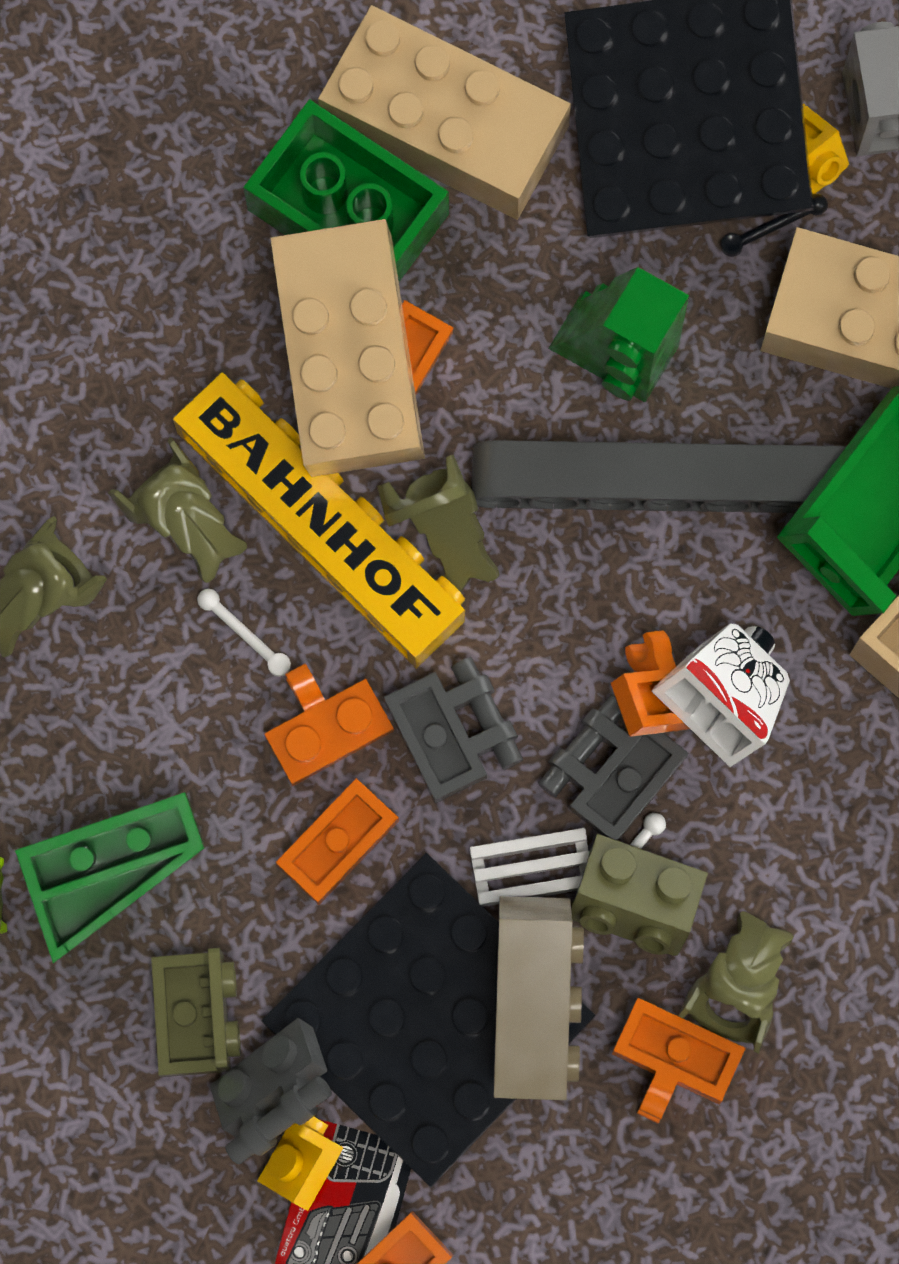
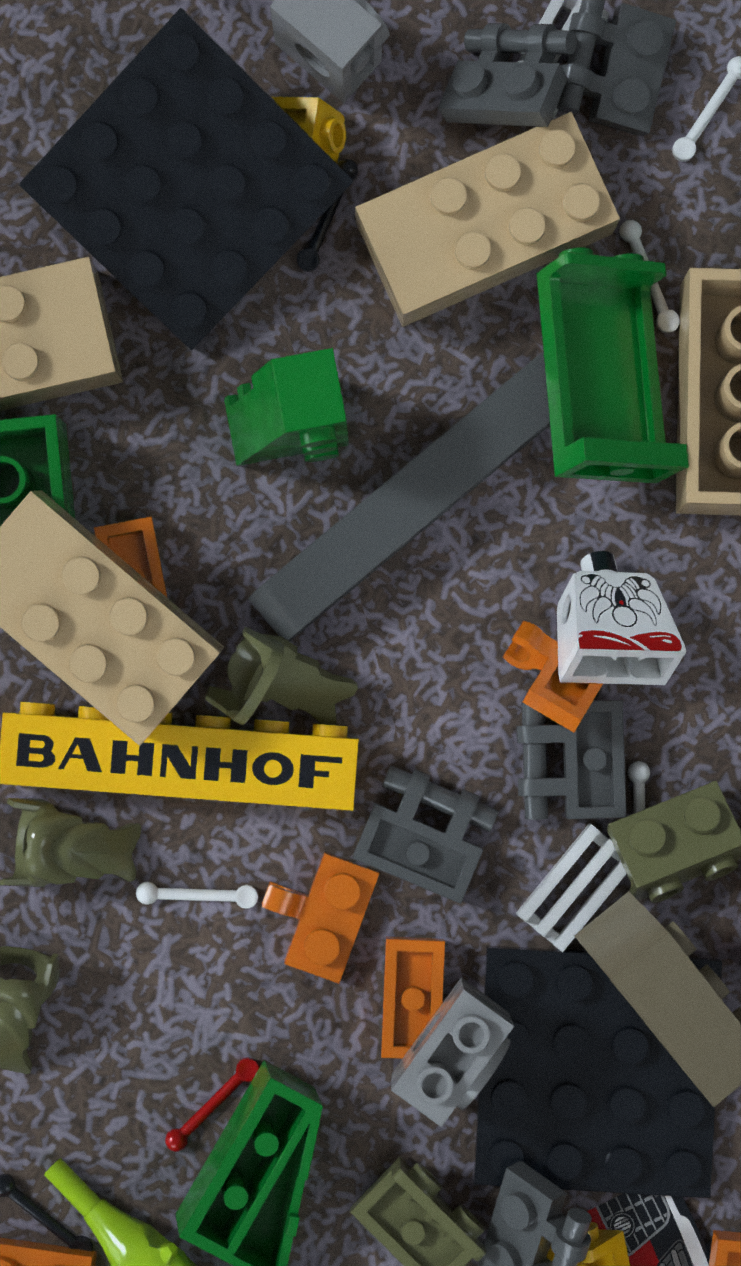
camera: 40 degrees left, 10 degrees up
none -> red hinge [165,1057,259,1152]
none -> light grey brick [391,977,514,1127]

